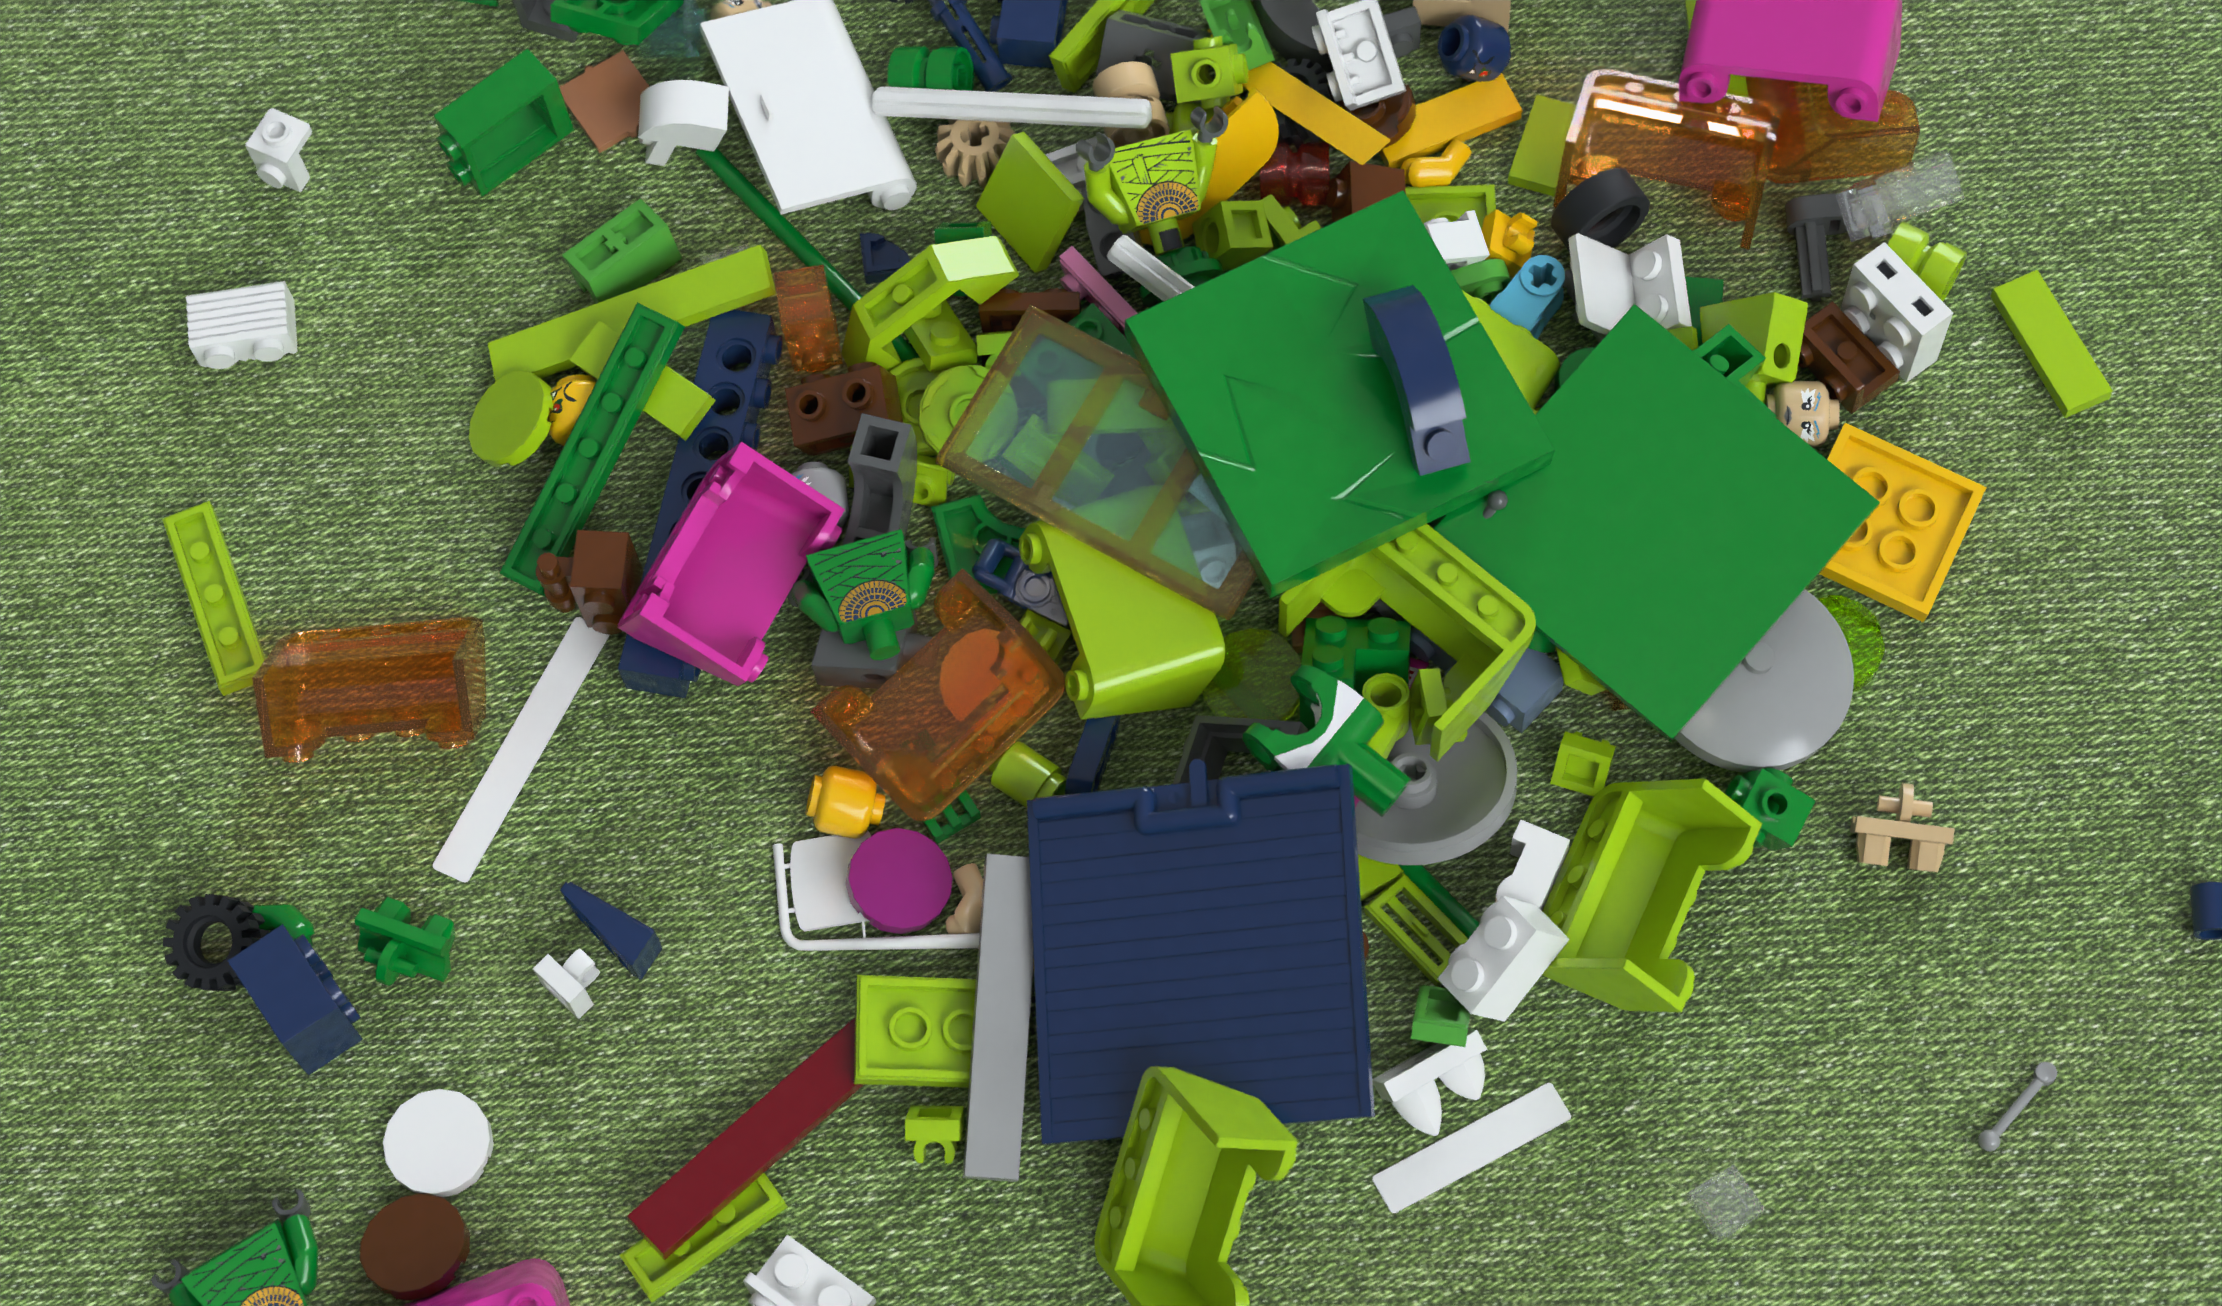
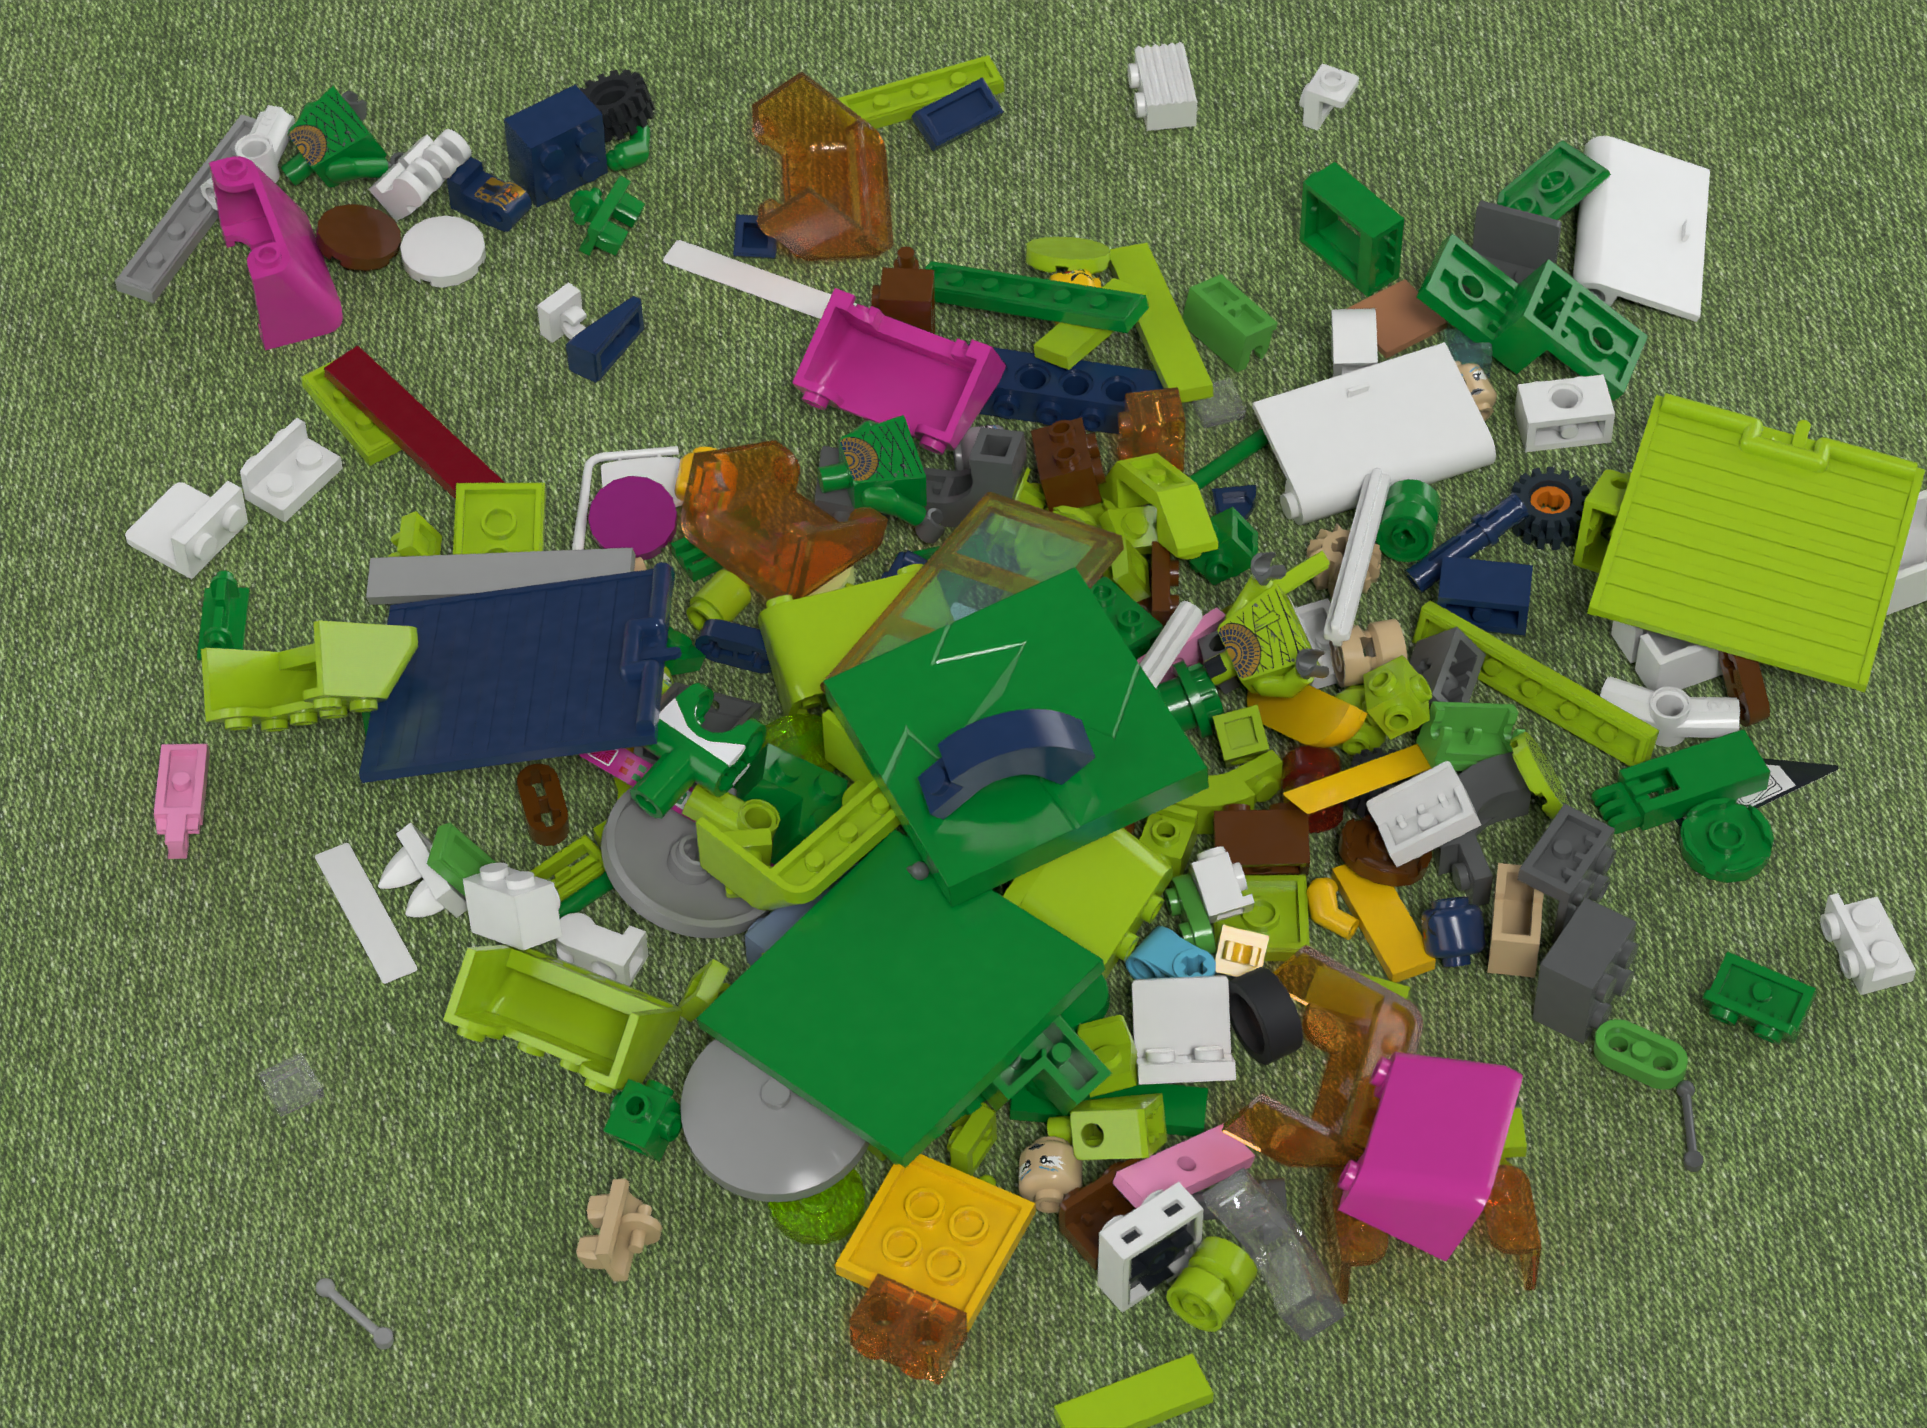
camera: 85 degrees right, 15 degrees down
none -> white legs [368,129,472,221]
none -> dark blue leg [447,157,532,232]
none -> dark blue slope [733,214,780,259]
none -> clear orange brick [849,1273,967,1385]
none -> dark blue tile [911,77,1004,152]
none -> bright pink tile [1113,1123,1255,1208]

